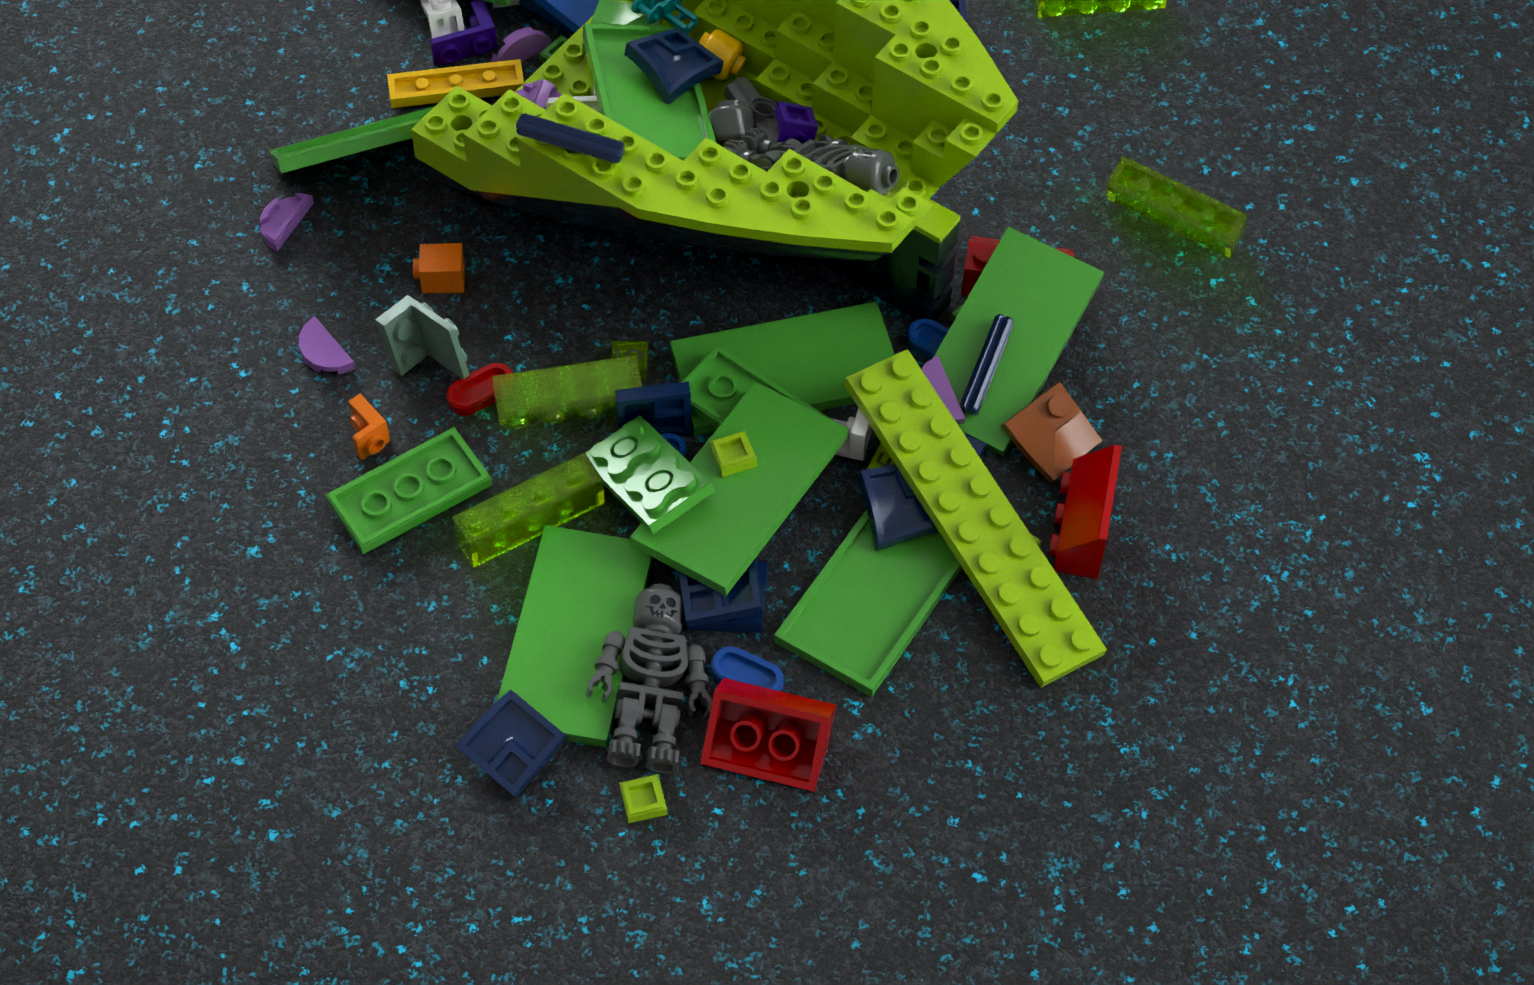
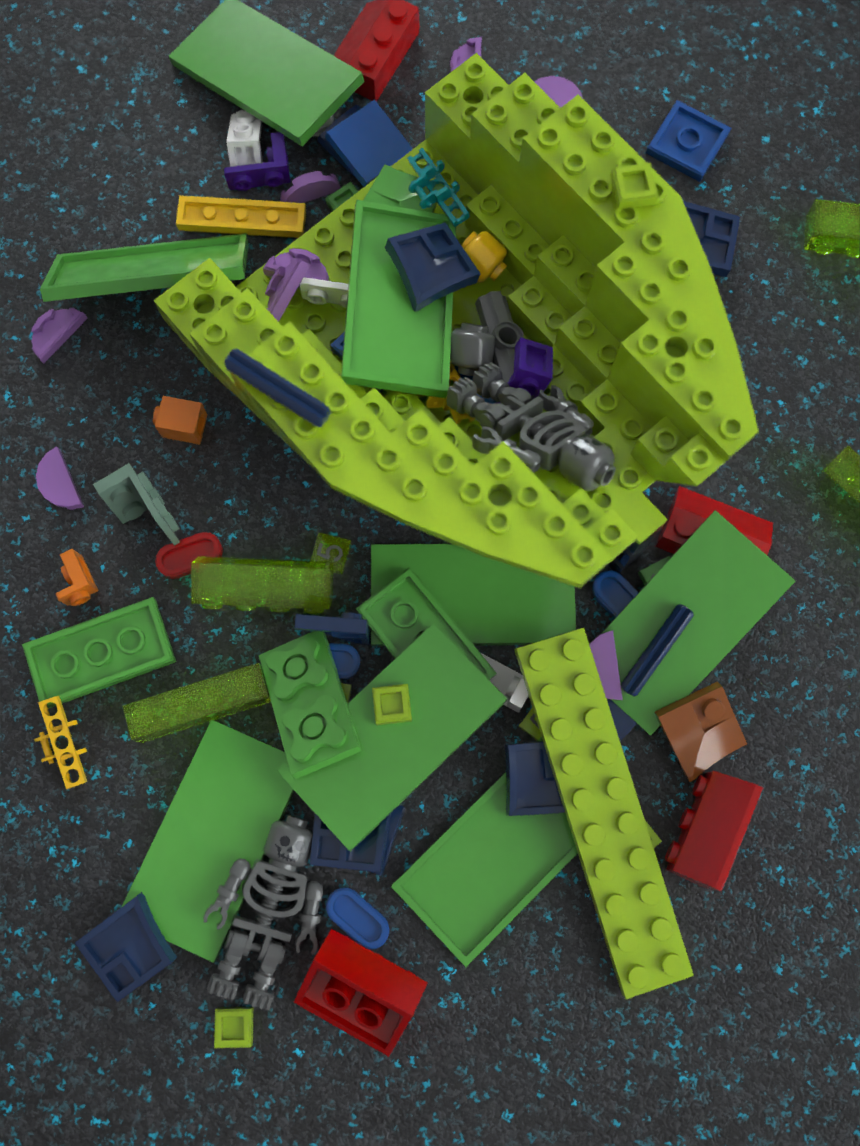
camera: 15 degrees right, 20 degrees up
none -> yellow piece [34,696,87,789]

